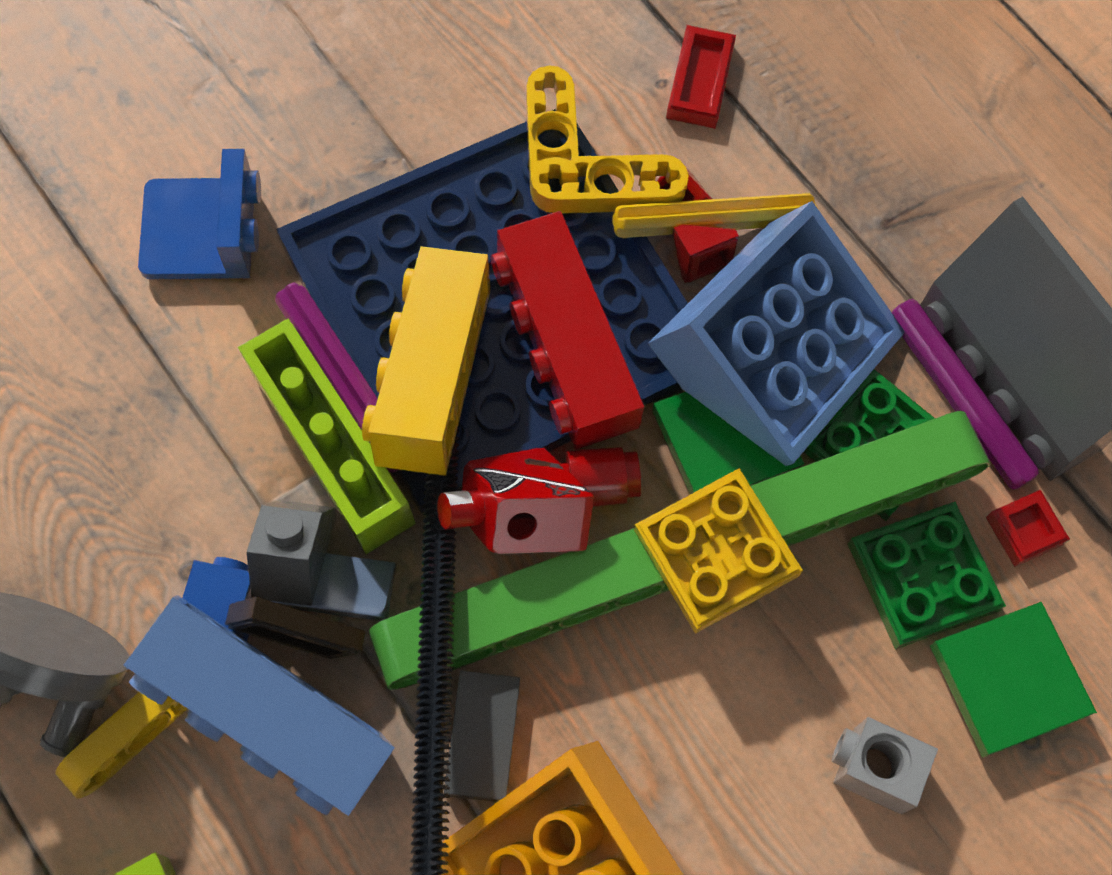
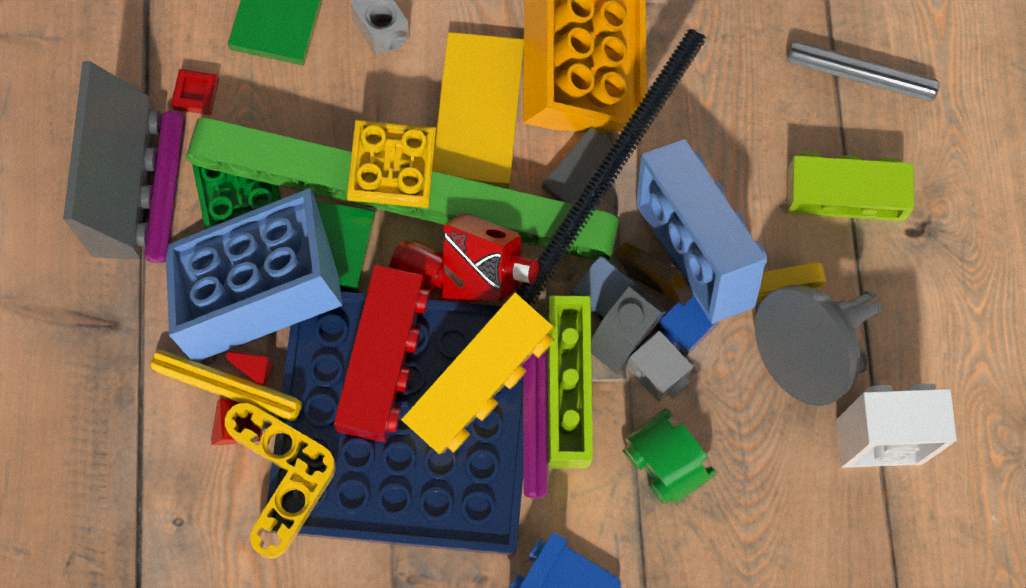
camera: 145 degrees left, 5 degrees up
red tile [666,25,736,129] -> none
green tile [847,501,1006,650] -> none
none -> yellow tile [432,32,524,188]
none -> green brick [622,408,717,506]
none -> light grey brick [626,331,693,402]

